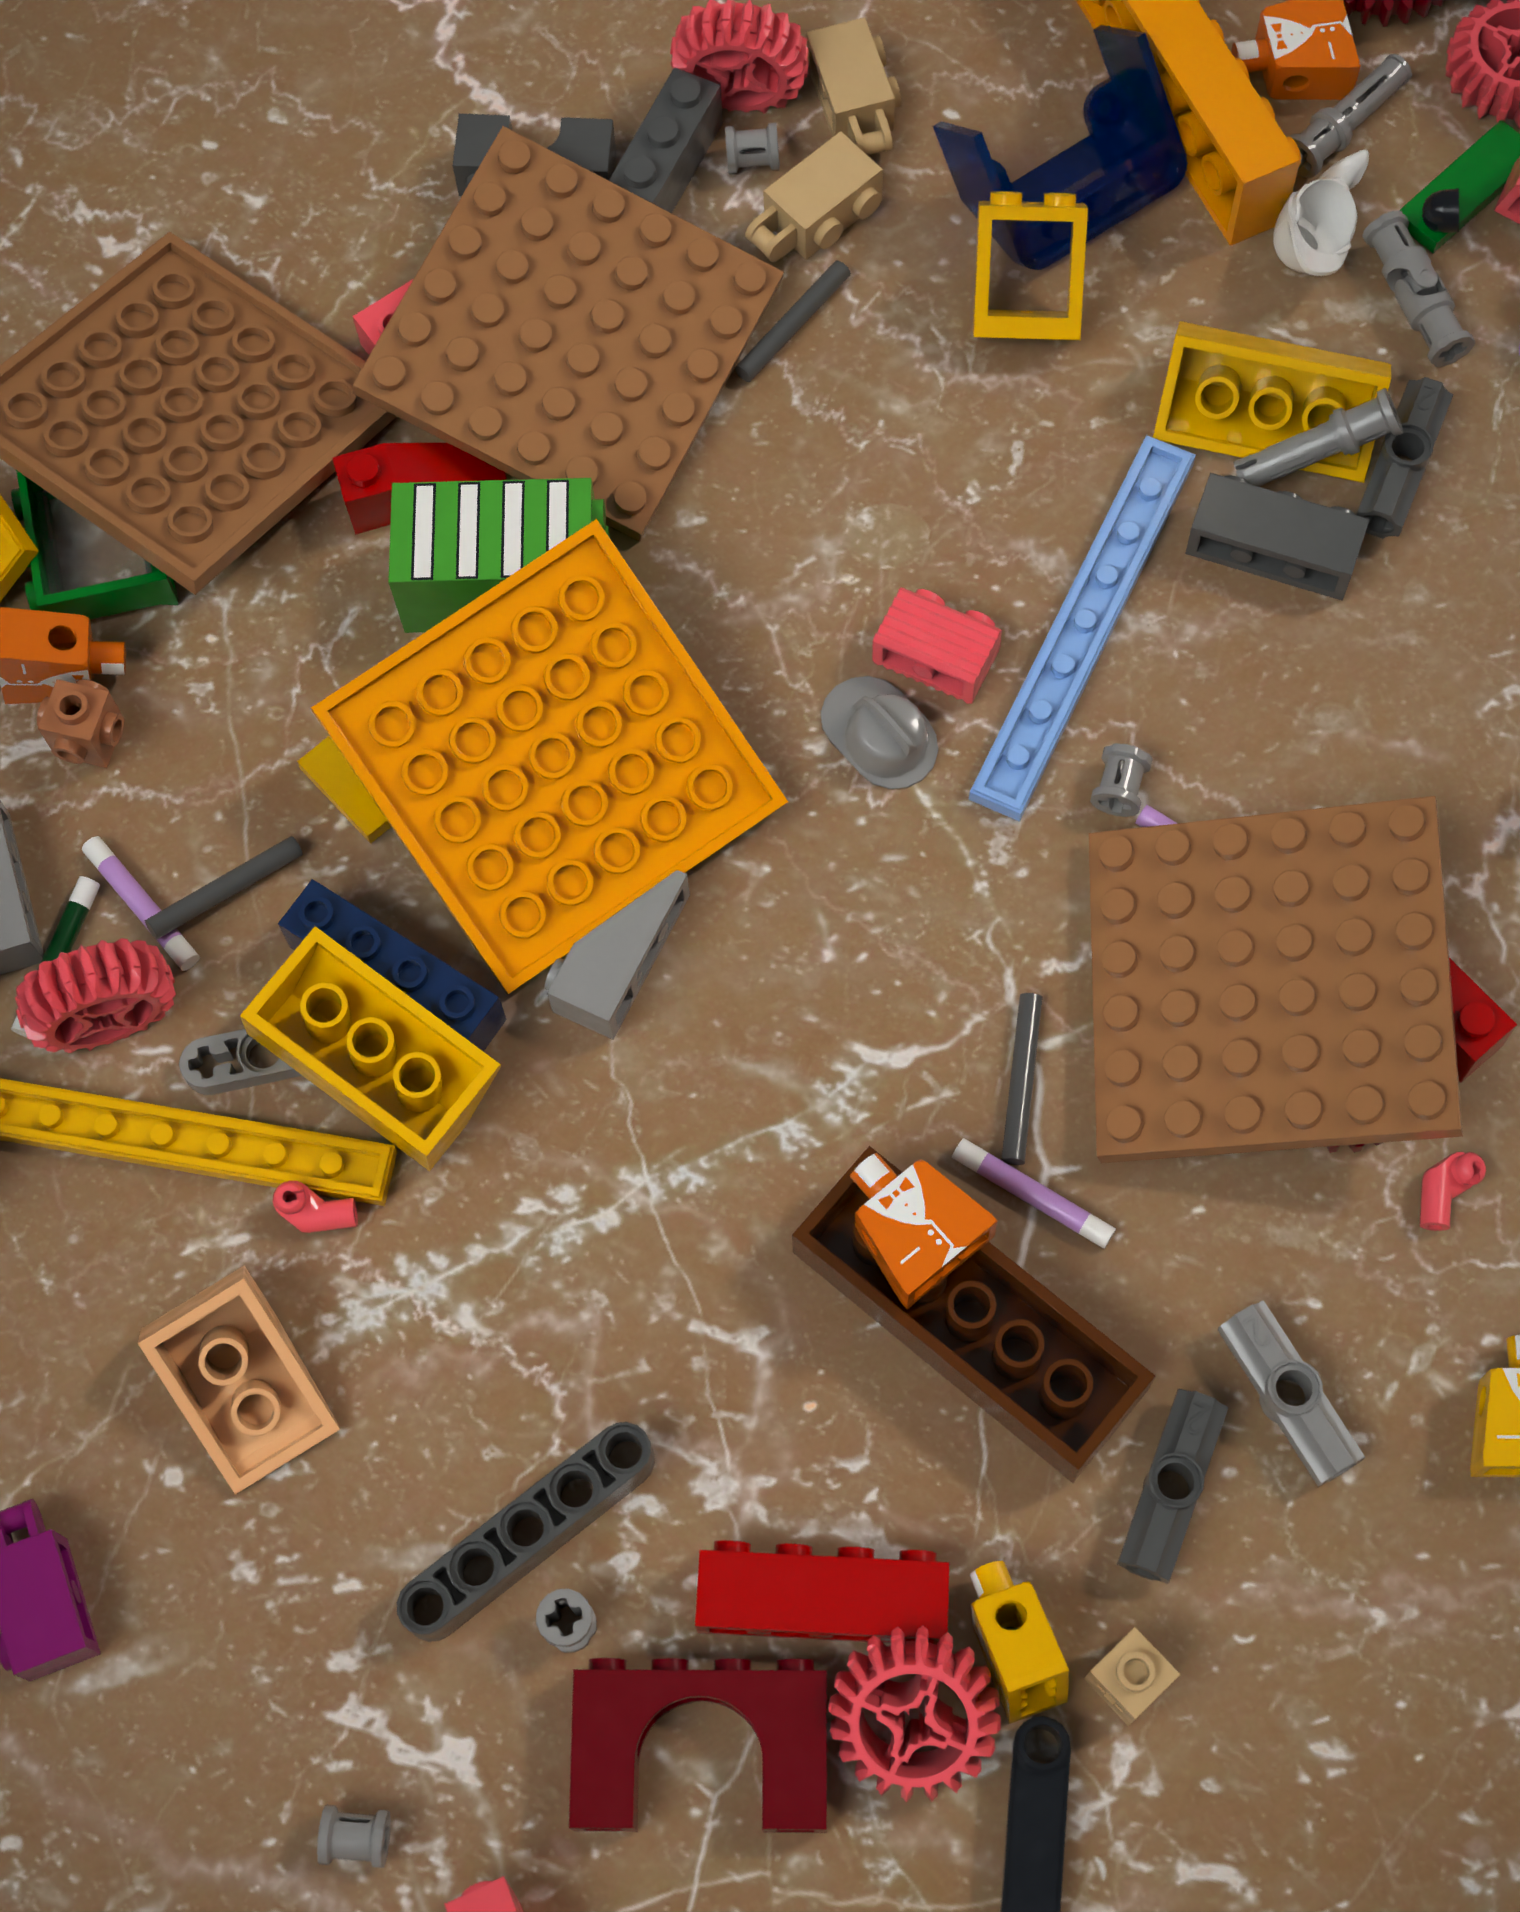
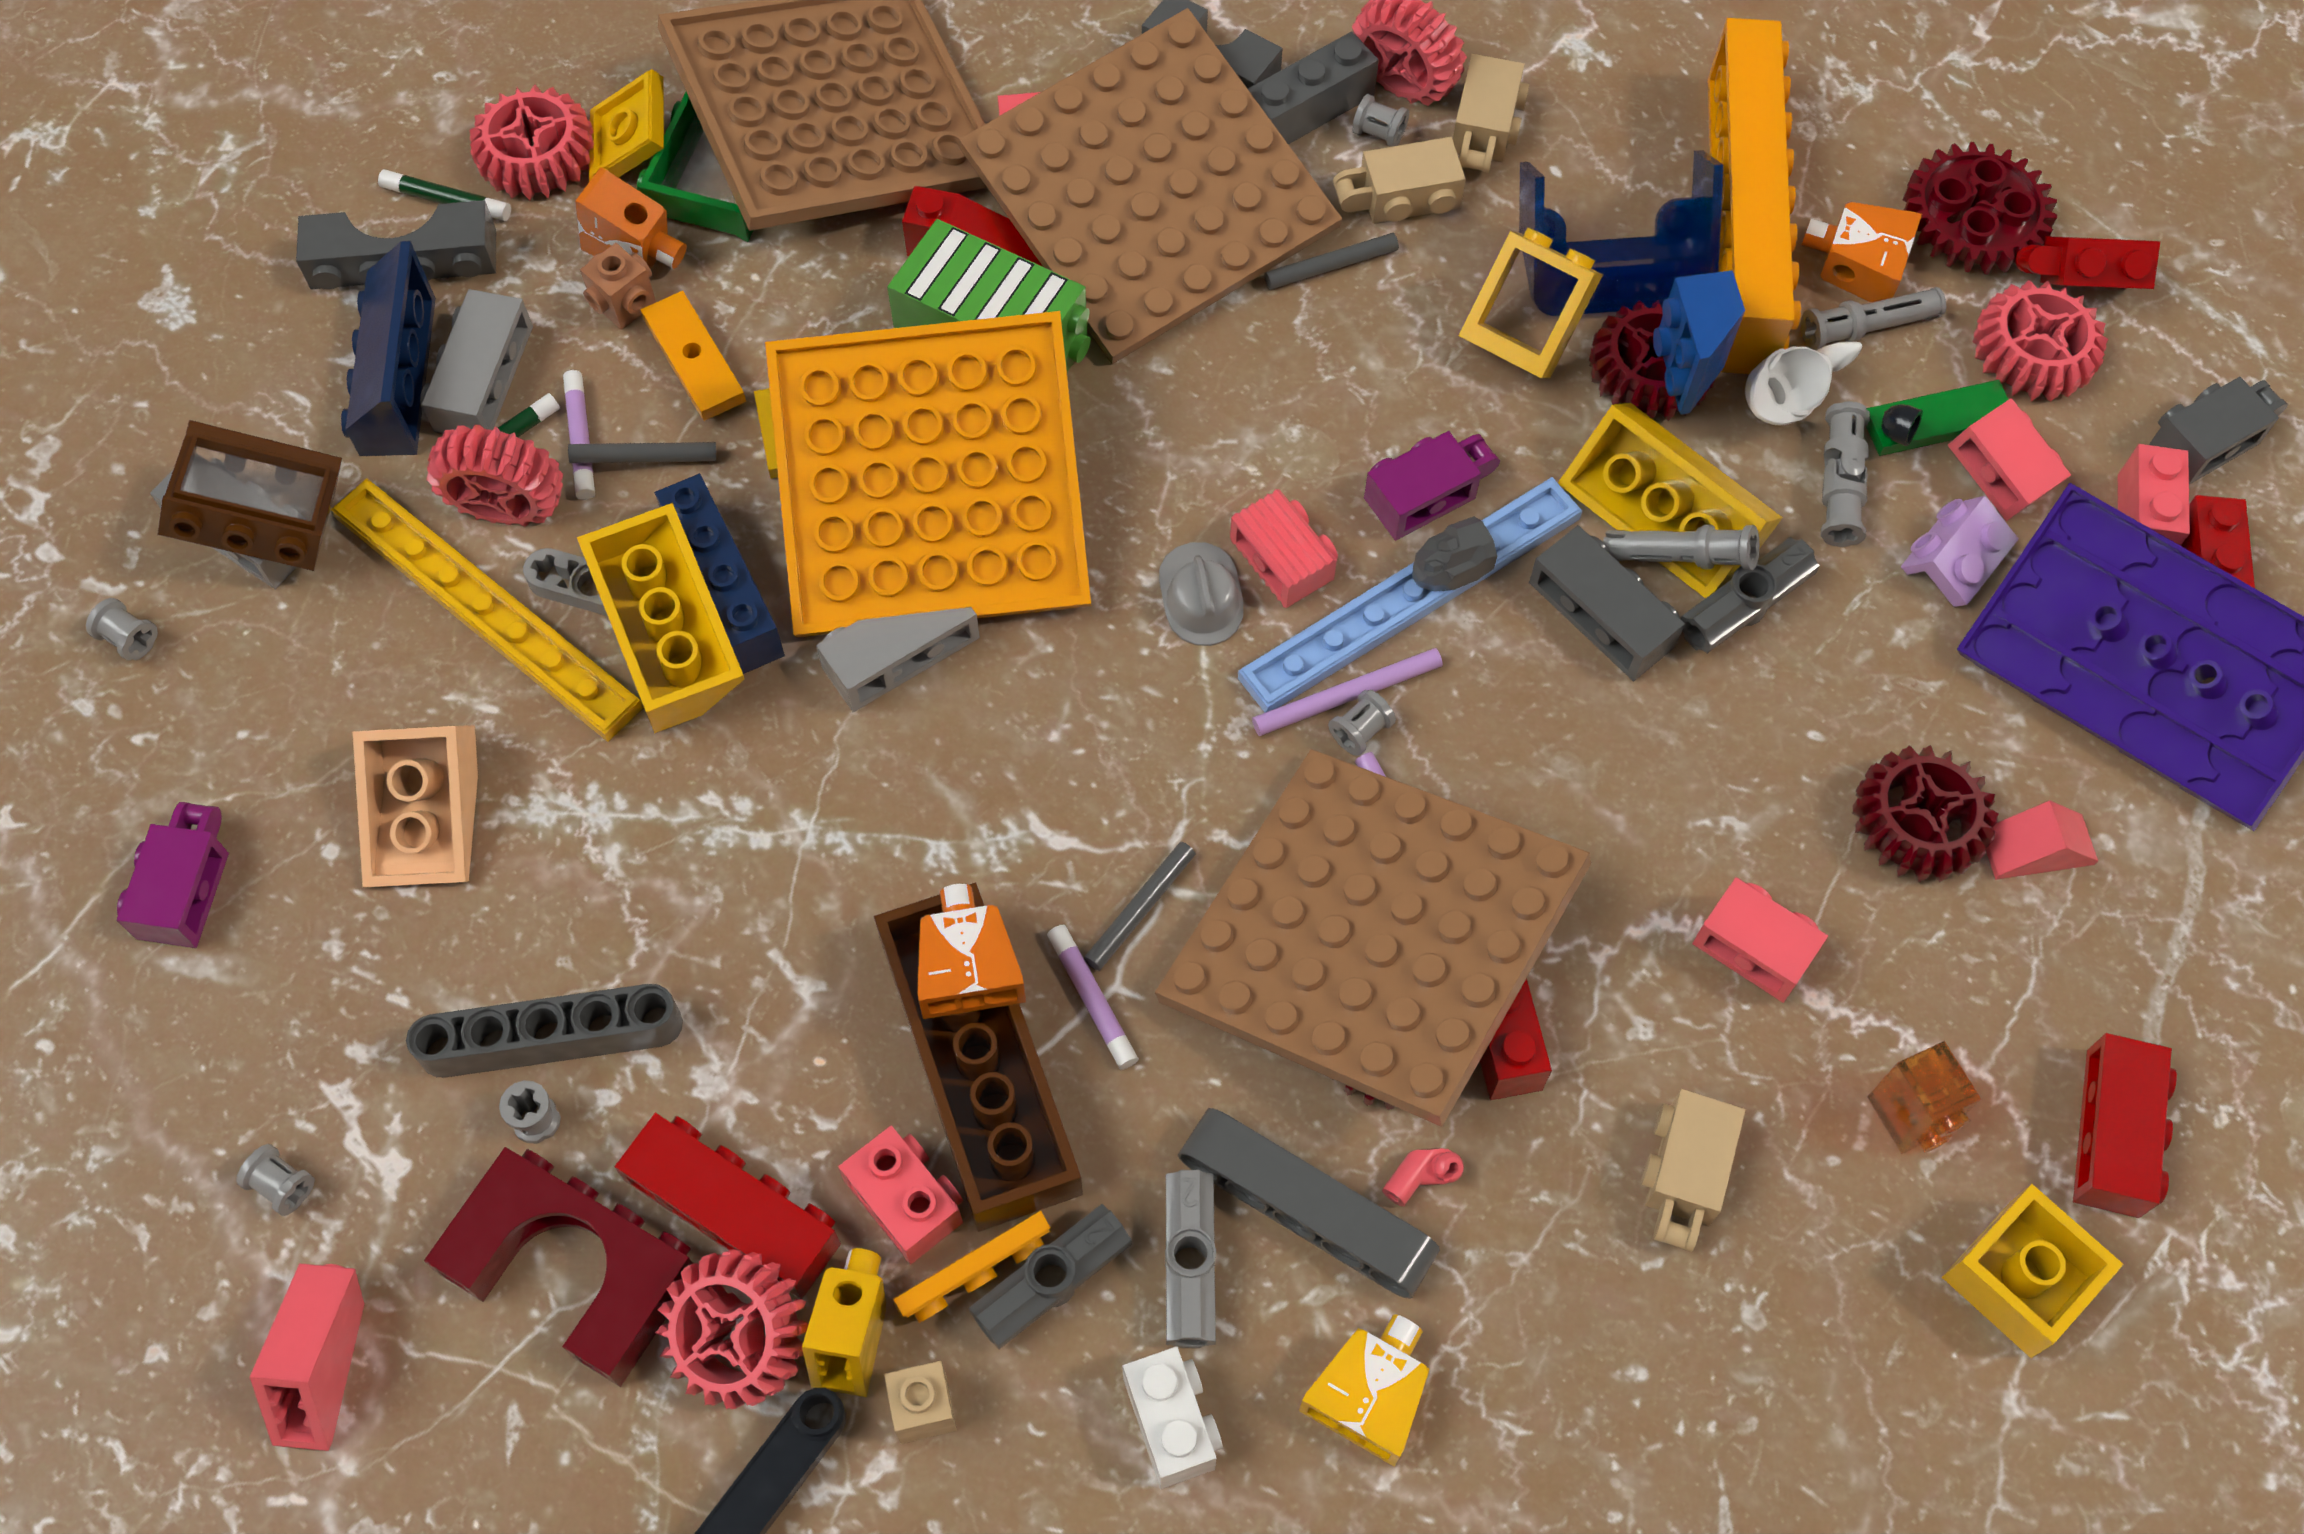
camera: 25 degrees right, 5 degrees down
coral arm [273,1180,358,1233] -> none
none -> light orange tile [640,290,747,421]
none -> coral brick [838,1125,963,1265]
none -> light orange tile [891,1211,1051,1323]
none -> white brick [1123,1346,1223,1489]
none -> dark grey beam [1178,1108,1440,1299]
none -> lavender bar [1252,648,1443,736]
none -> magenta brick [1364,431,1500,541]
none -> dark grey rock [1412,516,1497,591]
none -> dark red gear [1589,299,1715,421]
none -> blue slope [1653,270,1745,414]

